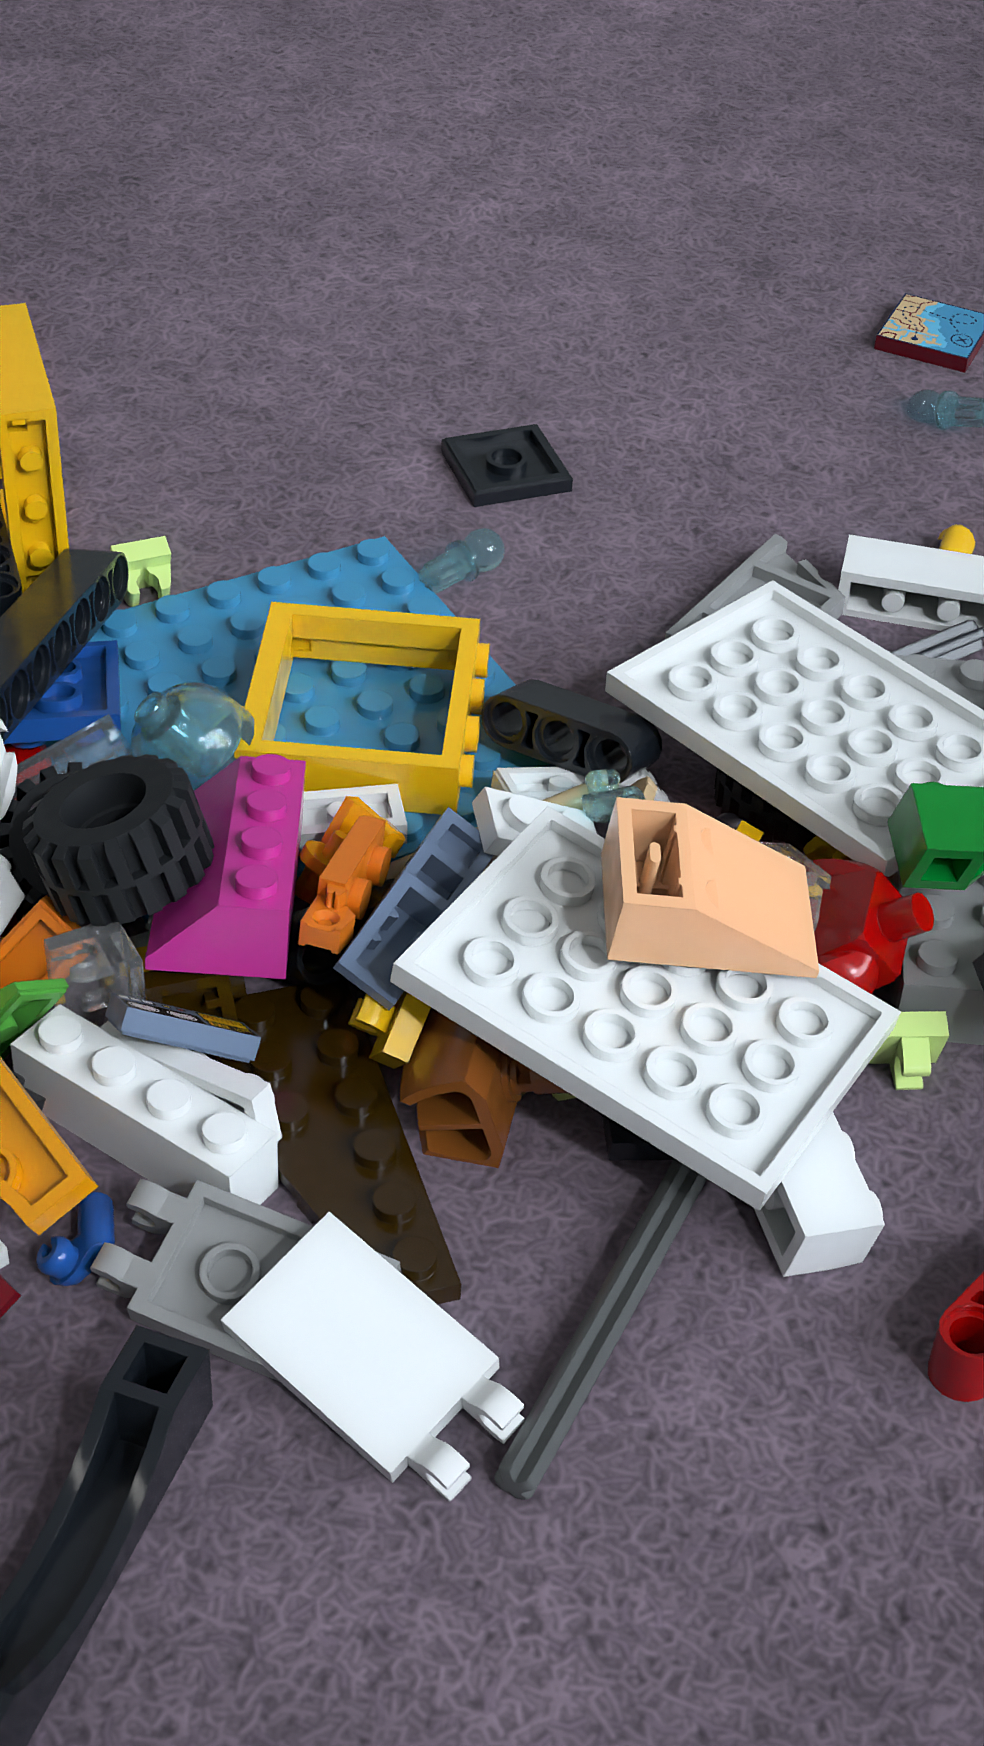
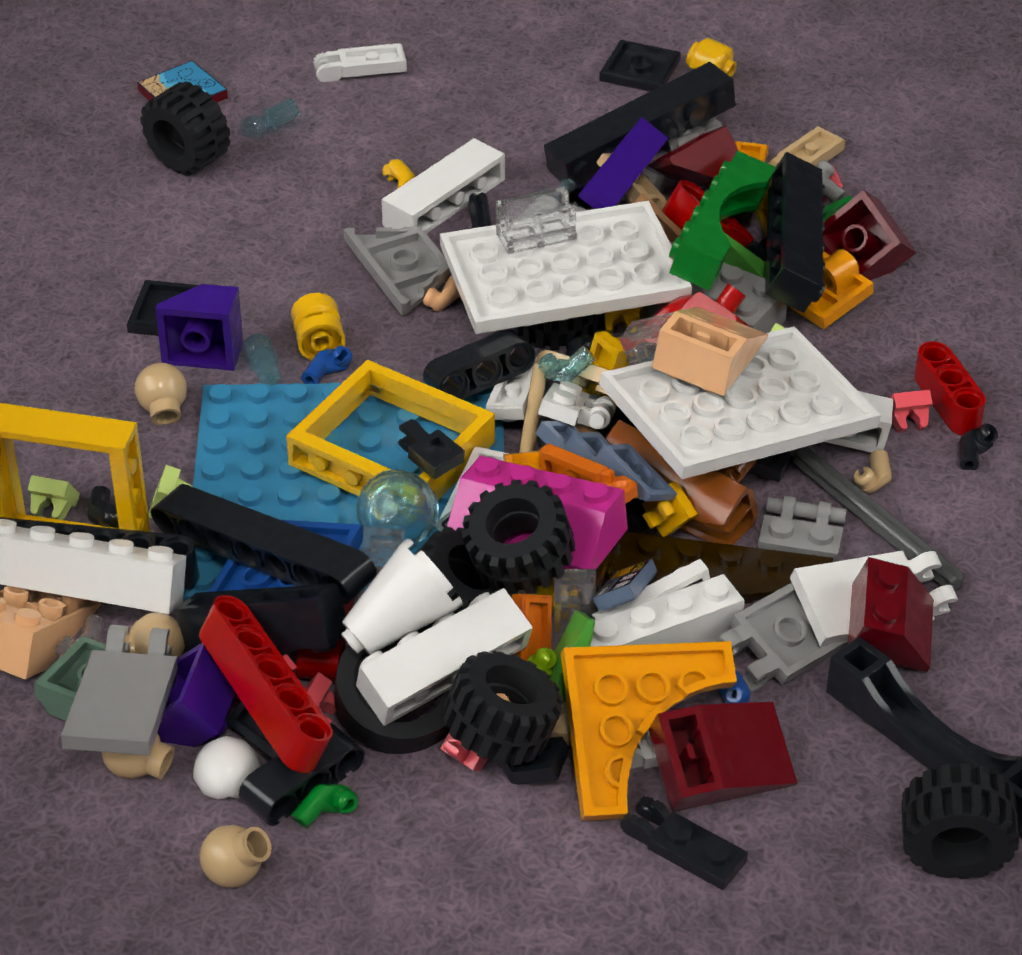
camera: 60 degrees left, 0 degrees up
none -> yellowish green tile [27,475,80,520]
none -> black arm [87,486,119,528]
none -> tan piece [135,363,187,425]
none -> black tyre [140,81,231,176]
none -> dark purple slope [155,284,244,371]
none -> yellow wheel [291,292,345,361]
none -> blue arm [301,346,352,384]
none -> black plate [398,419,465,480]
none -> clear hinge [496,186,577,255]
none -> light grey plate [758,495,847,562]
none -> dark red slope [848,557,934,672]
none -> tan arm [853,450,892,494]
none -> coral tile [890,390,933,433]
none -> black arm [958,423,998,470]

